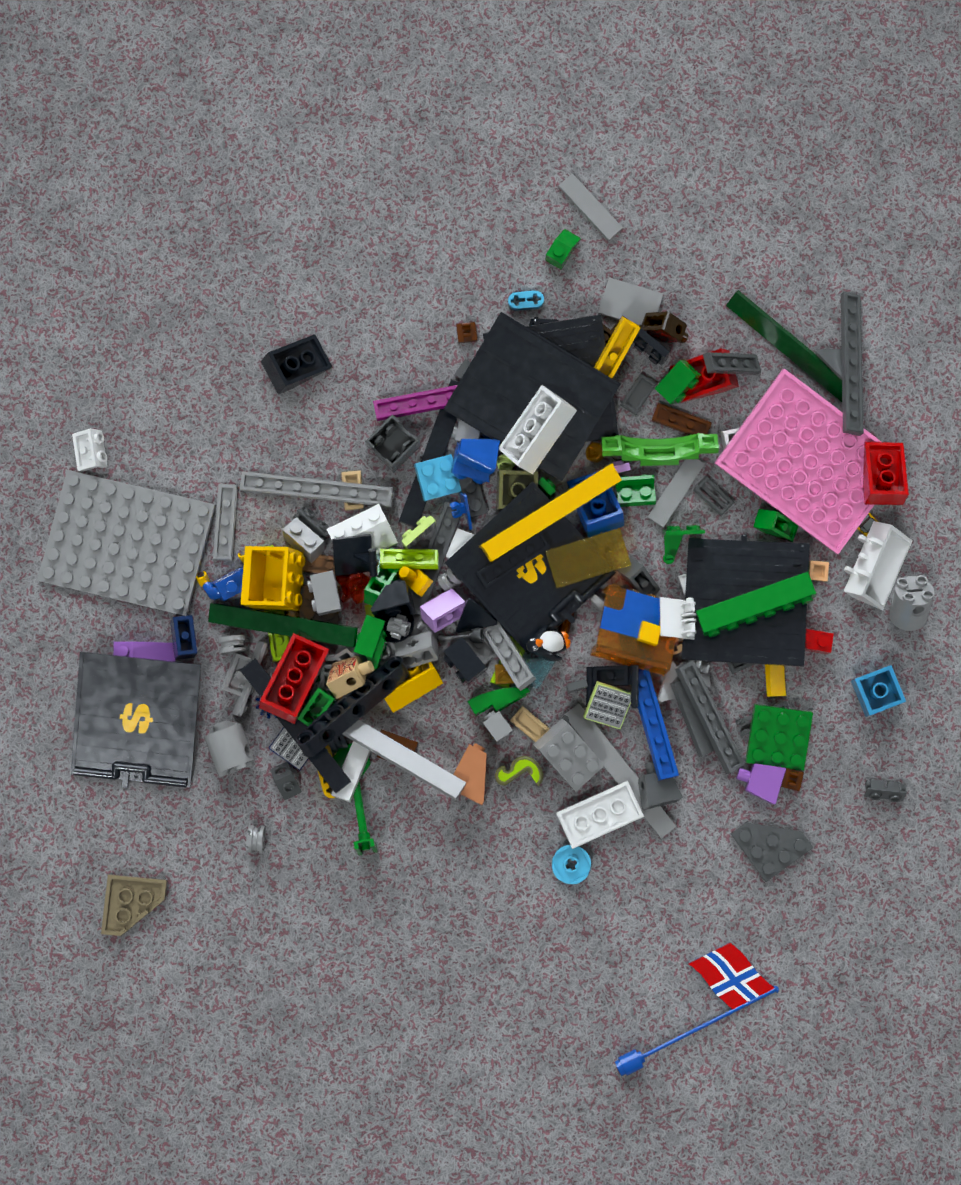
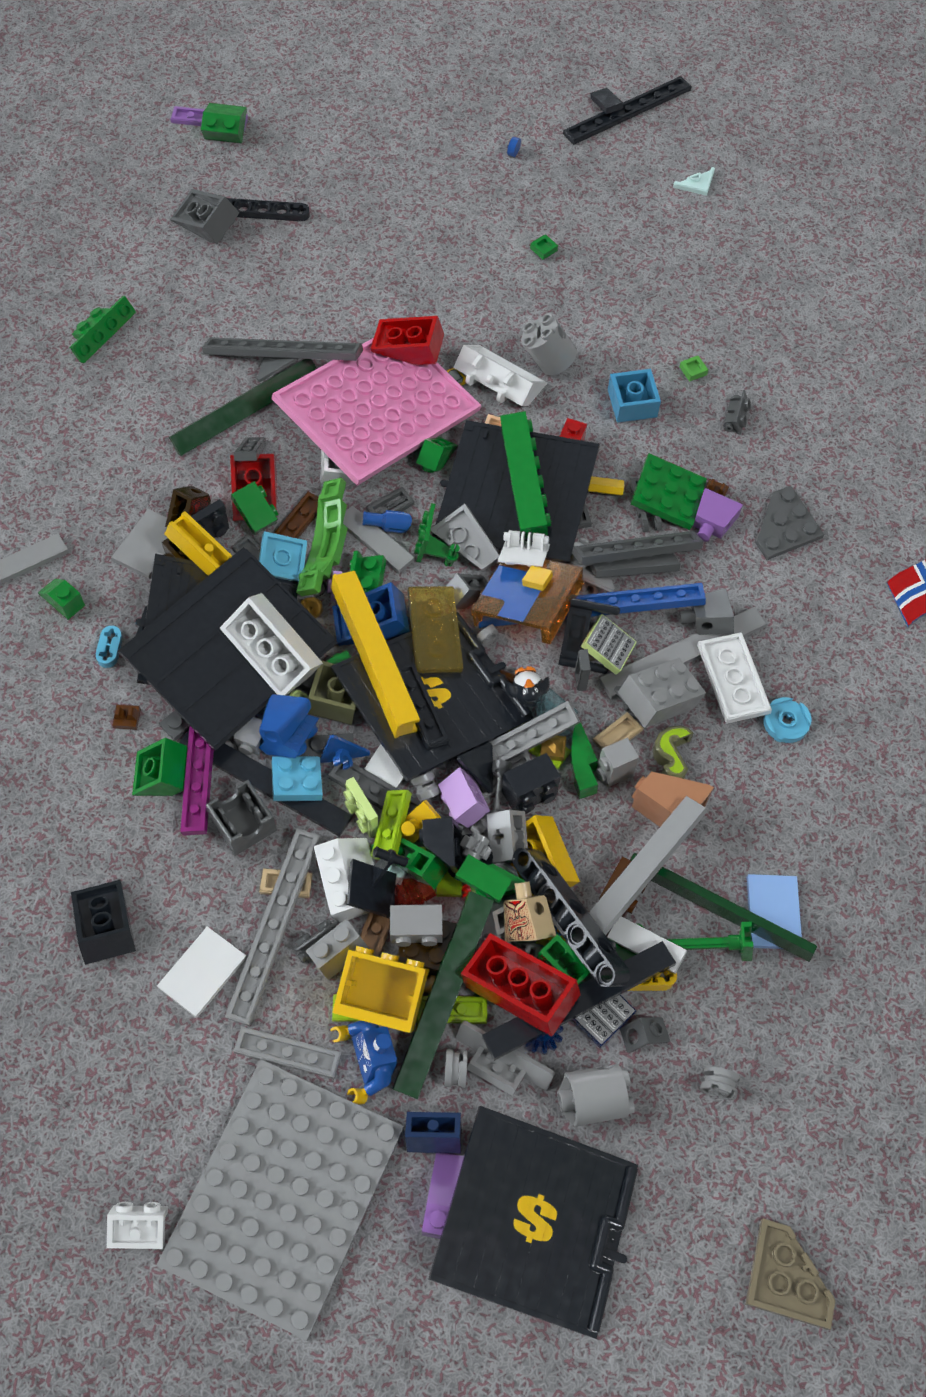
camera: 85 degrees left, 20 degrees down
none -> green bracket [69,296,136,363]
none -> green slope [132,738,188,796]
none -> white tile [157,927,247,1018]
none -> medium azure plate [259,531,307,582]
none -> blue arm [362,510,412,533]
none -> light grey wing [430,504,500,571]
none -> dark green tile [630,853,817,962]
none -> bright green plate [679,355,708,382]
none -> light blue tile [747,874,802,949]

